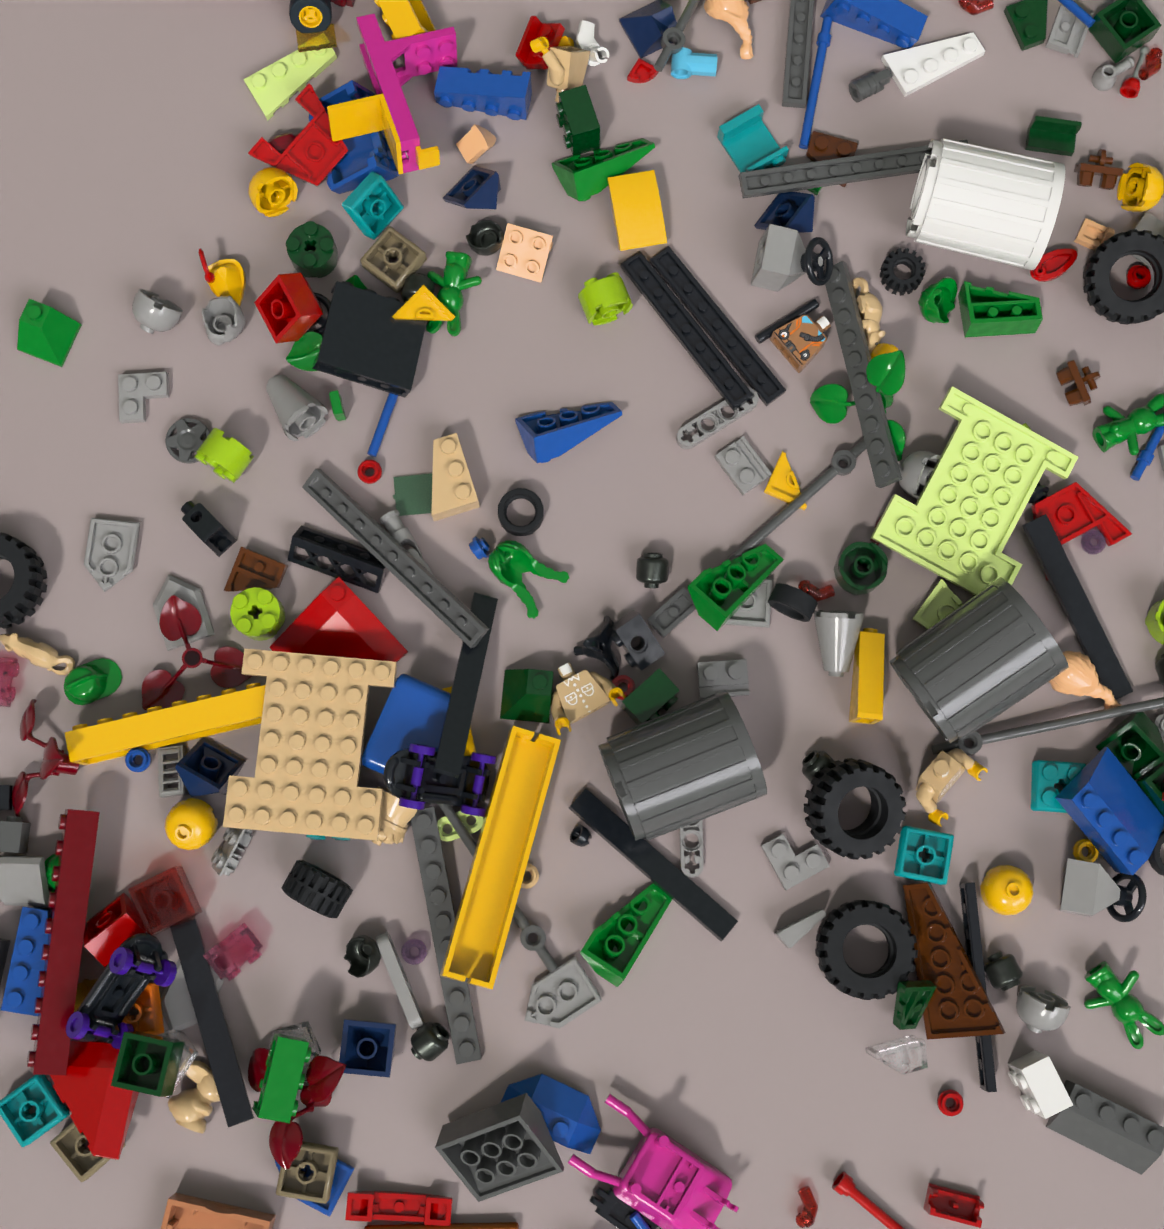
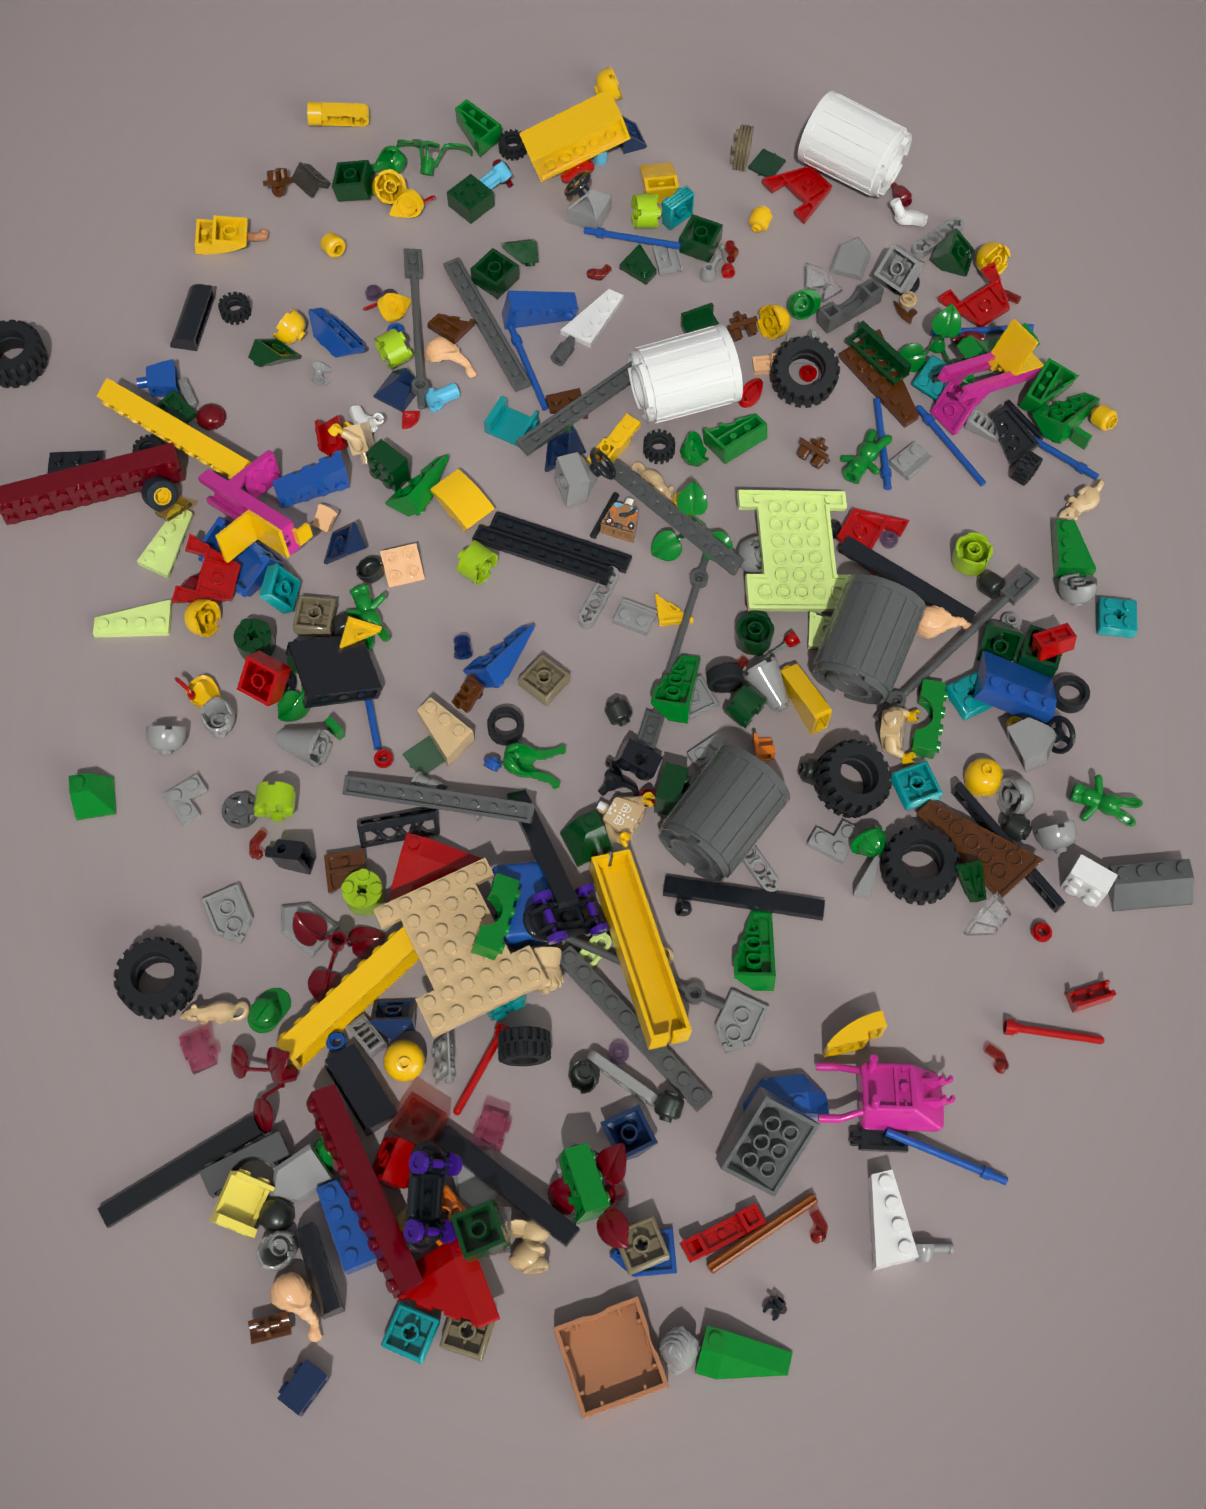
camera: 30 degrees left, 15 degrees down
none -> yellowish green wing [93,599,173,638]
none -> clear red arm [249,830,267,860]
none -> black brick [324,1043,397,1136]
none -> reddish brown hips [452,674,485,713]
none -> clear blue bush [453,635,473,660]
none -> red piece [453,1022,510,1115]
none -> green arch [471,873,521,960]
none -> dark tan brick [518,654,570,706]
none -> yellow slope [586,413,641,464]
none -> dark green brick [724,683,768,729]
none -> orange panel [752,733,775,761]
none -> hinge [759,631,800,662]
none -> yellow slope [822,1010,887,1059]
none -> green piece [850,824,886,858]
none -> green arch [910,679,948,759]
none -> light grey cylinder [996,777,1034,816]

